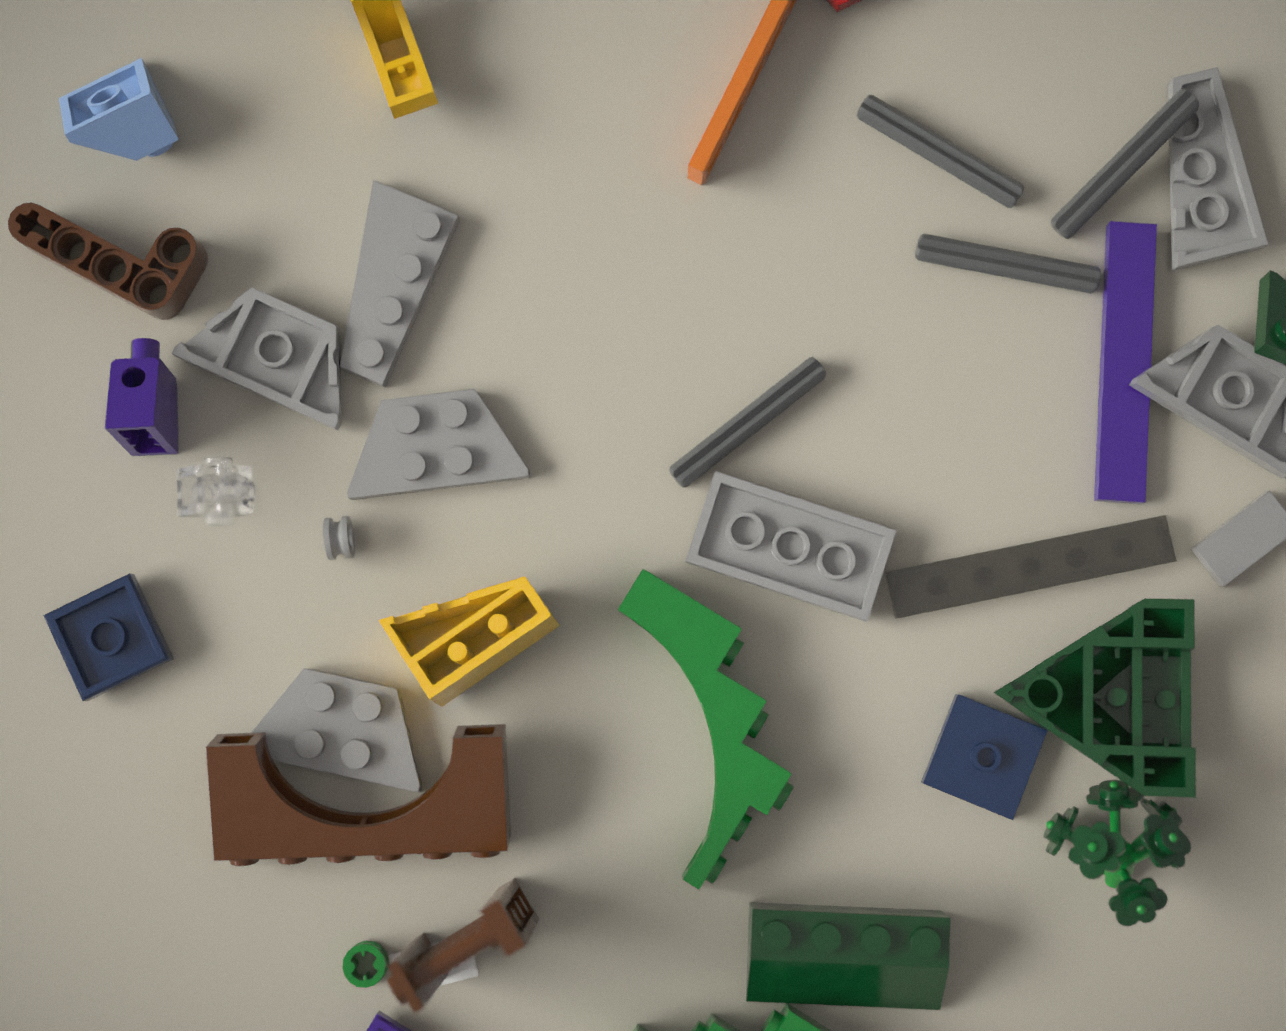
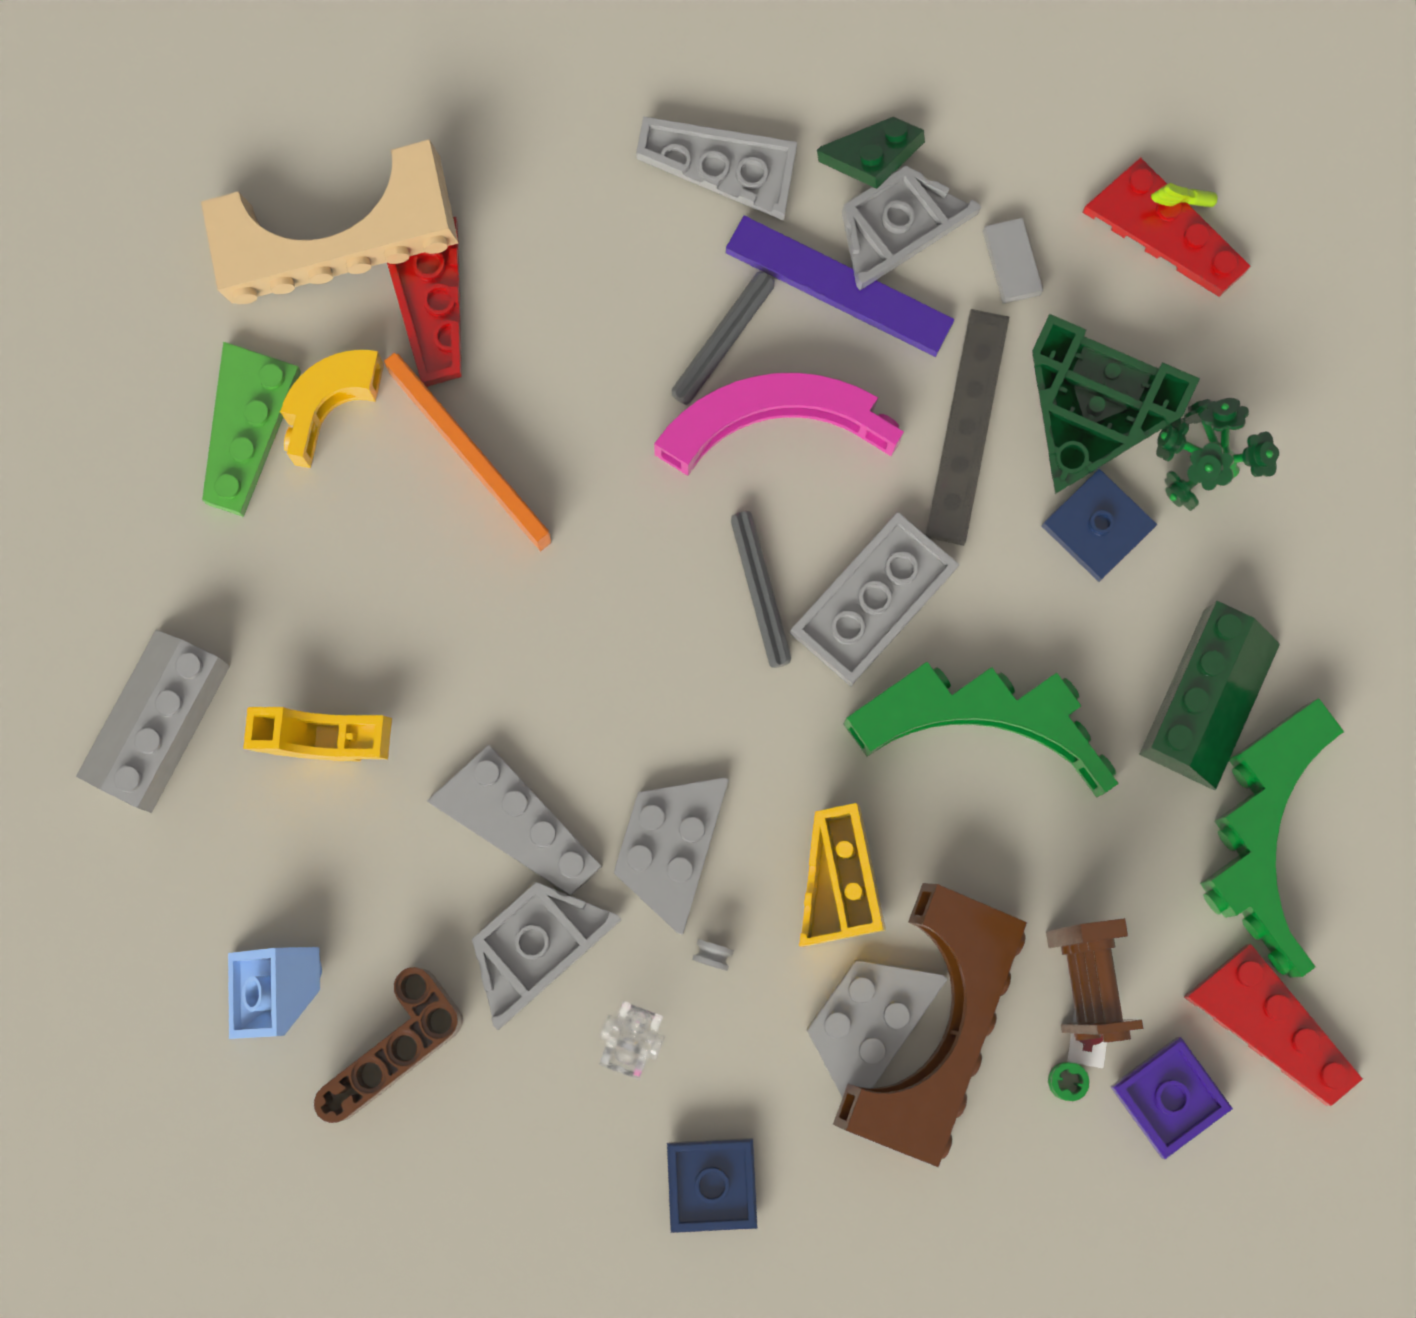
camera: 75 degrees left, 5 degrees down
dark purple torso [105,338,179,456] -> none
dark grey axle [857,95,1024,208] -> none
dark grey axle [1051,89,1199,239] -> none
none -> dark pink arch [654,373,904,476]

